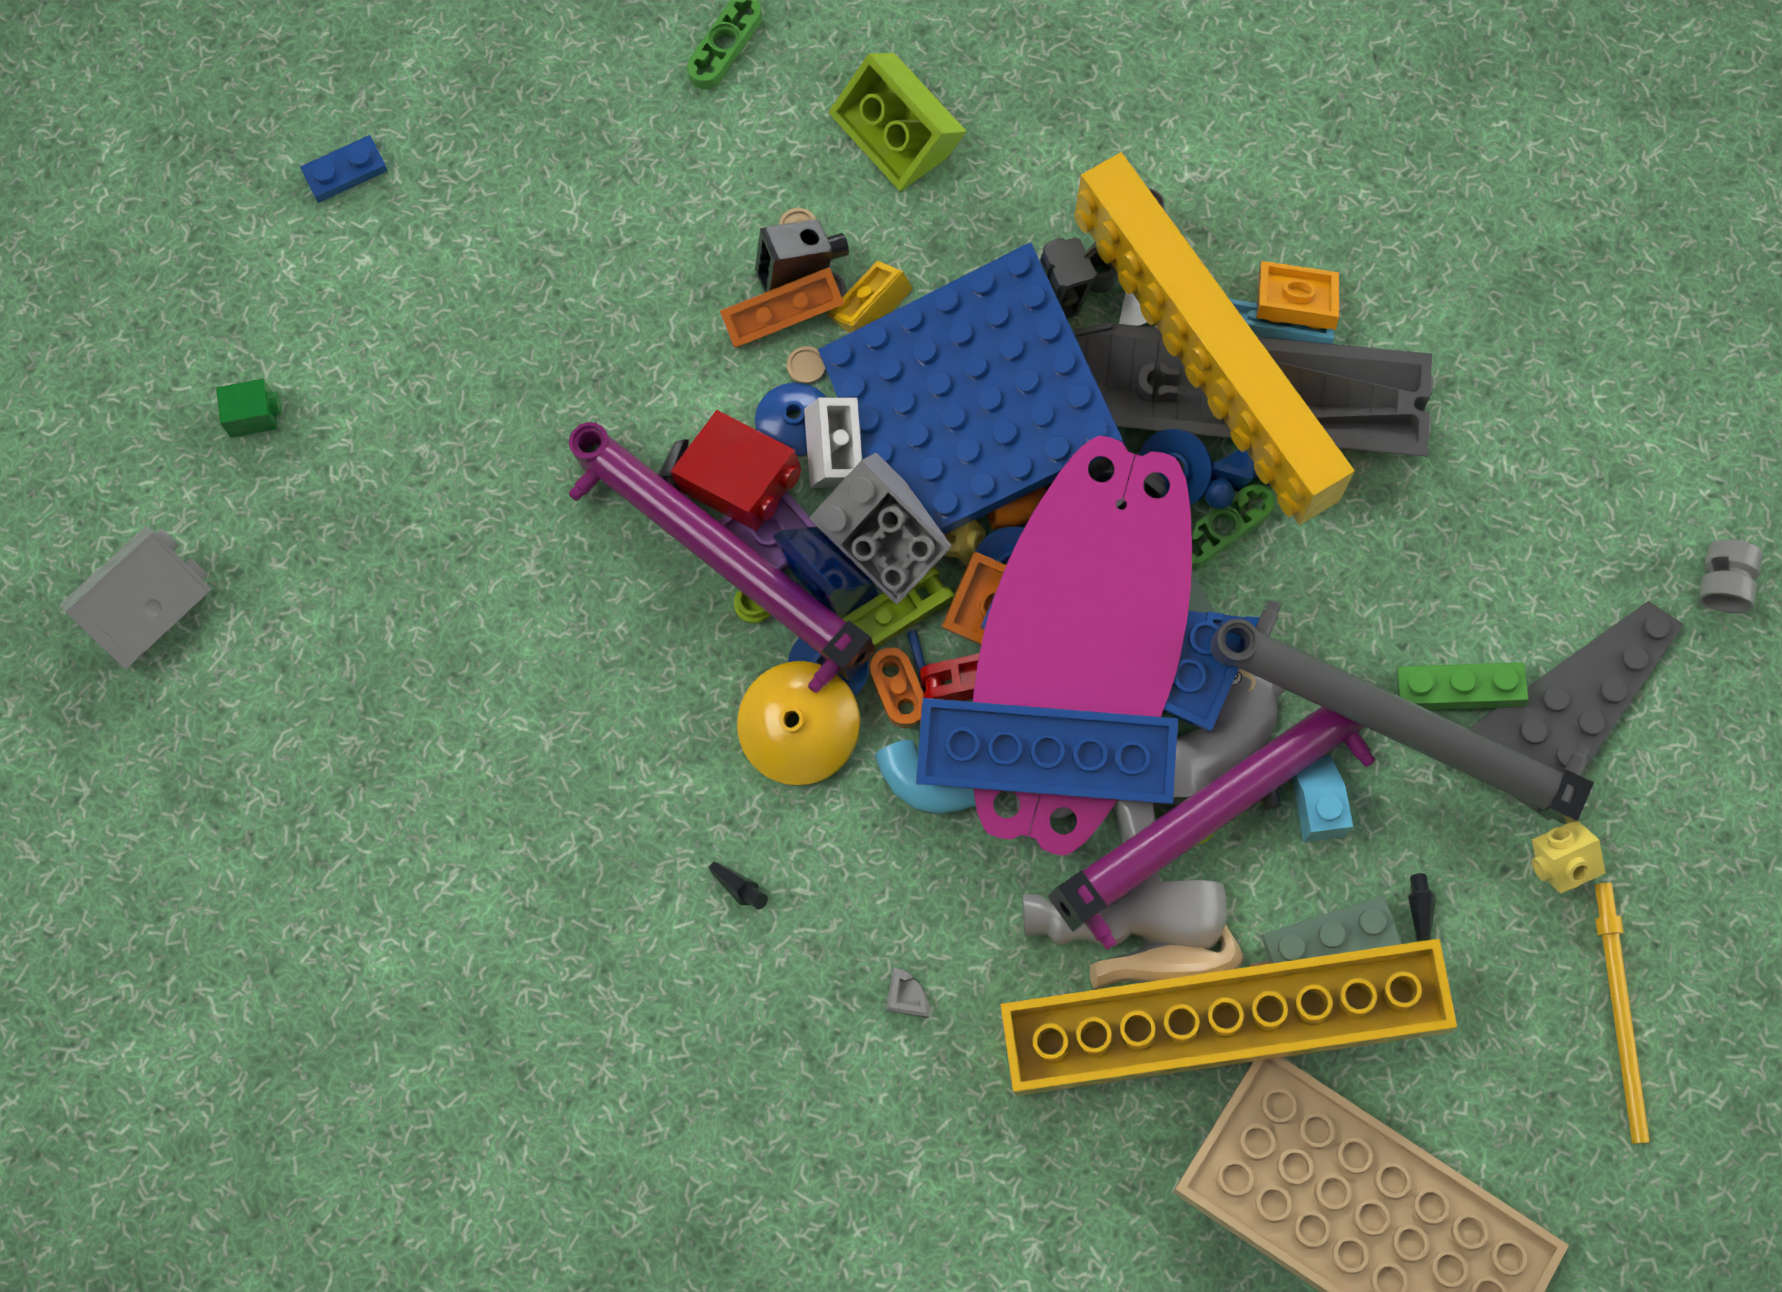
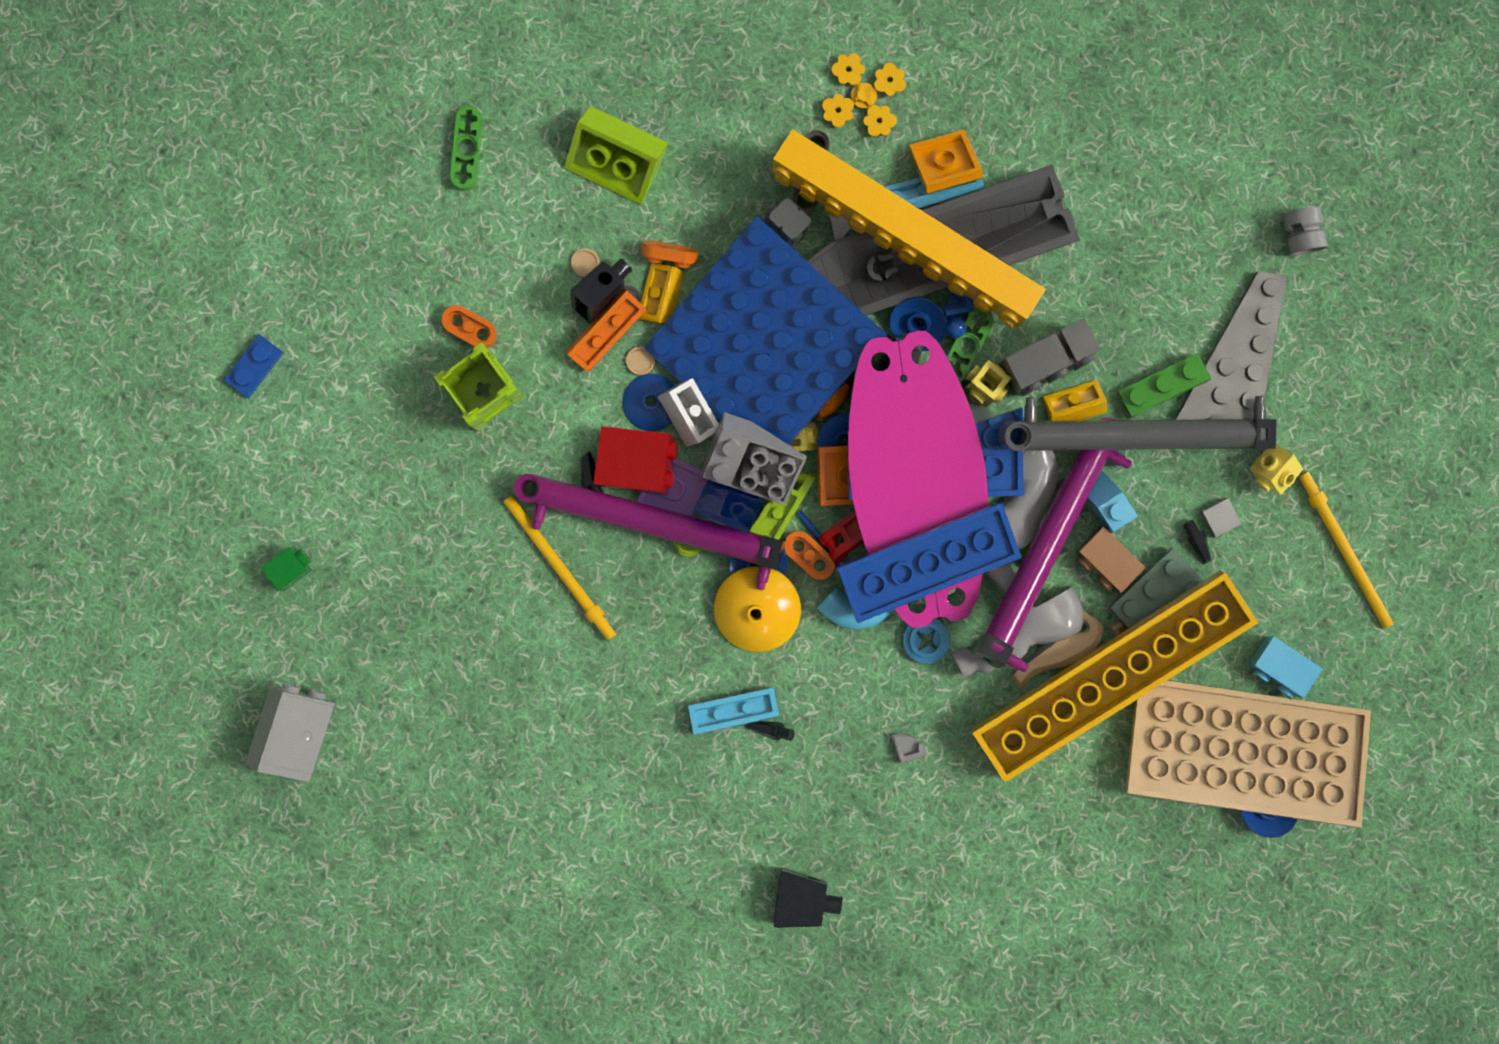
camera: 30 degrees left, 15 degrees up
none -> lime container [434,342,525,431]
none -> orange plate [442,305,497,348]
none -> yellow bar [503,495,616,641]
none -> orange plate [640,240,699,268]
none -> medium azure plate [688,688,780,735]
none -> black torso [773,867,843,928]
none -> yellow plant [822,53,906,137]
none -> dark azure gear [903,618,950,664]
none -> light yellow brick [964,360,1011,407]
none -> dark grey piece [998,318,1101,396]
none -> yellow slope [1042,379,1107,421]
none -> medium nougat brick [1075,527,1146,593]
none -> light grey tile [1201,498,1241,537]
none -> medium azure brick [1248,636,1323,699]

